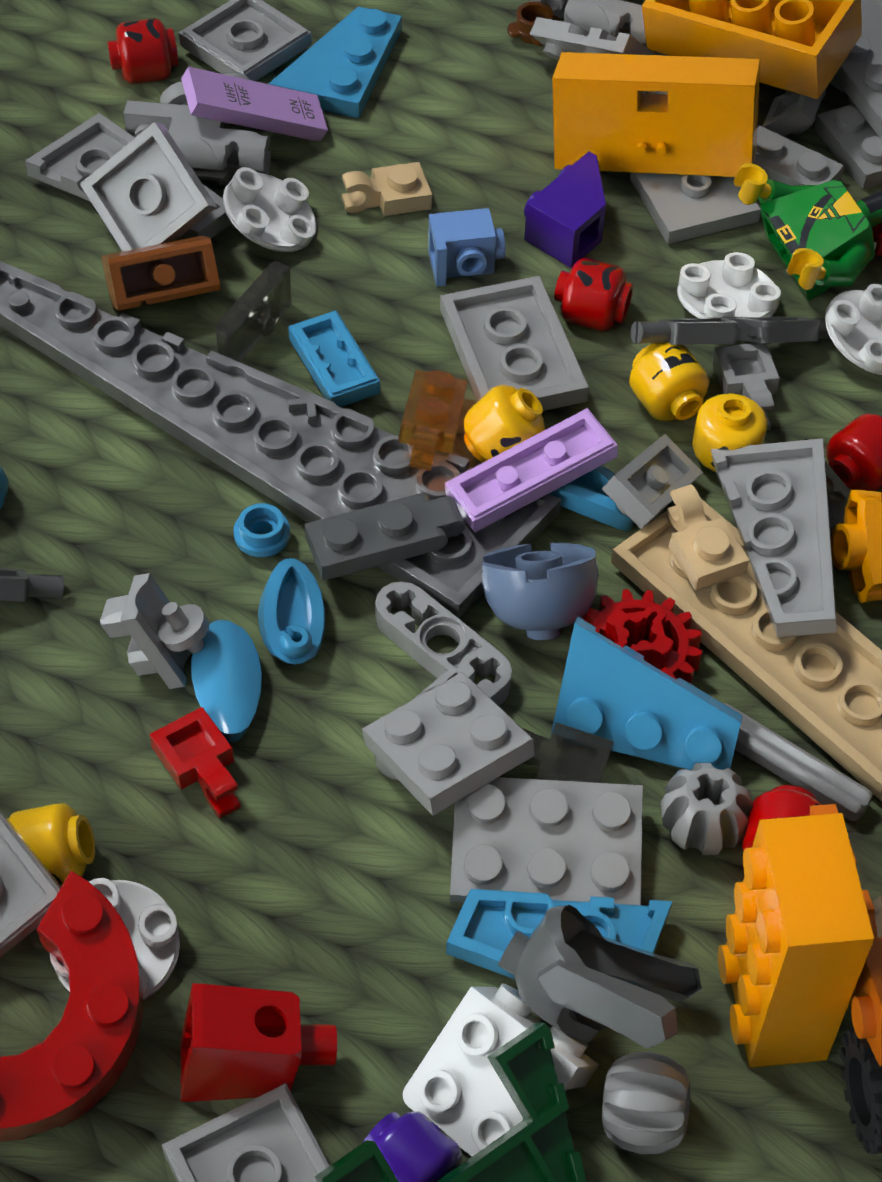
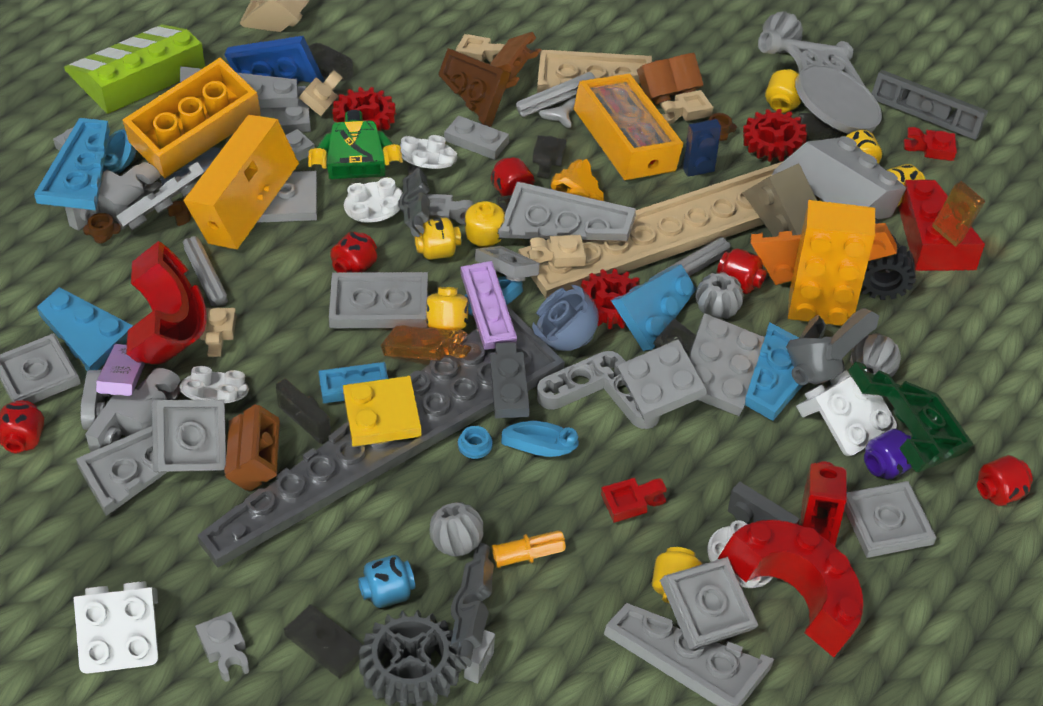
camera: 75 degrees left, 5 degrees down
light grey hips [100,573,209,689] -> none
dark azure arm [191,620,262,742] -> none
medium blue brick [428,208,505,287] -> none
dark purple slope [524,151,606,268] -> none
none -> red brick [126,241,207,364]
none -> light grey axle [183,236,228,308]
none -> yellow plate [343,376,422,447]
none -> light grey piece [430,502,483,557]
none -> light orange axle [492,530,566,568]
none -> dark grey plate [728,481,800,525]

